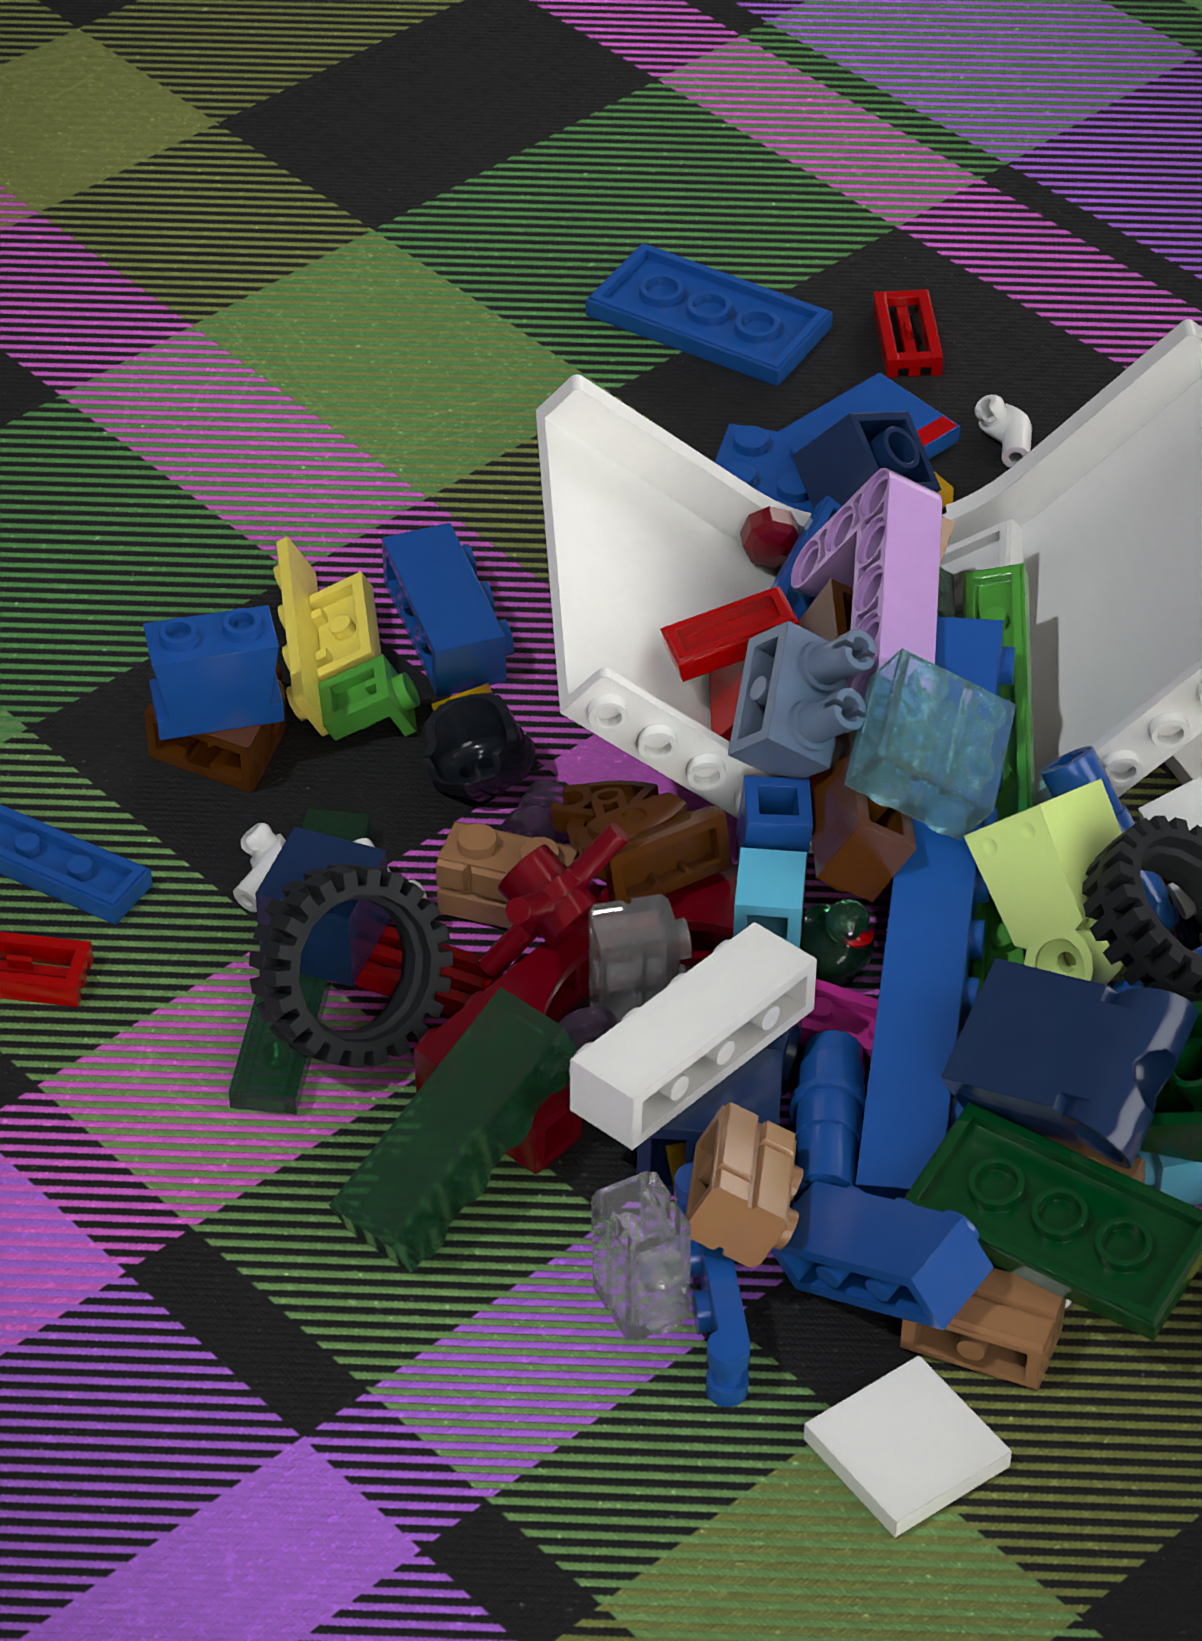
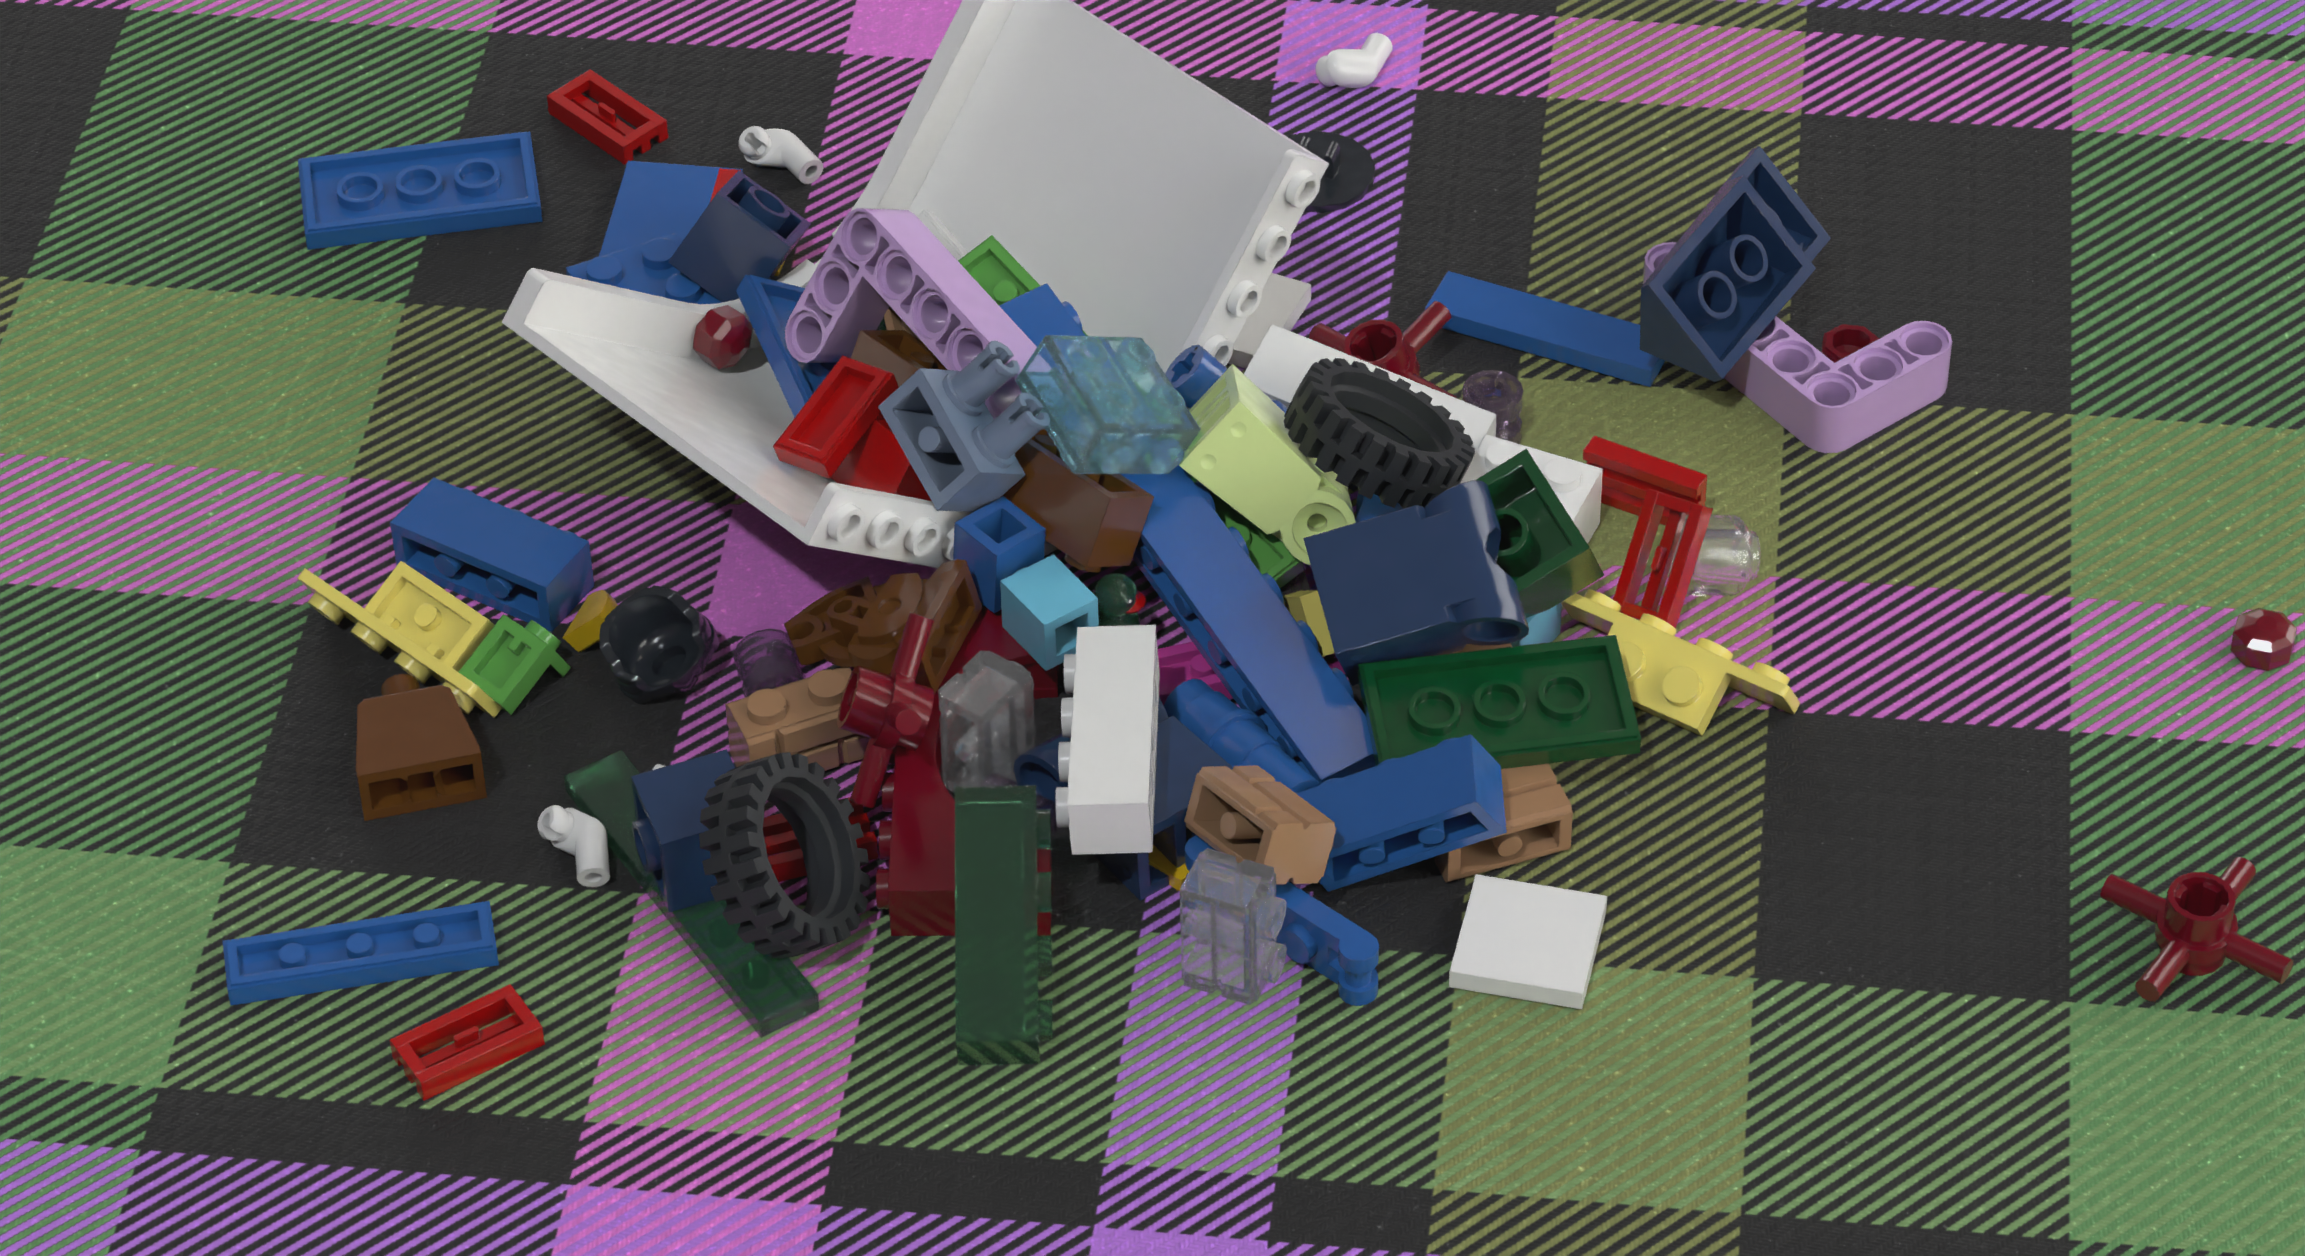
camera: 40 degrees left, 0 degrees up
blue hips [143,605,285,740] -> none

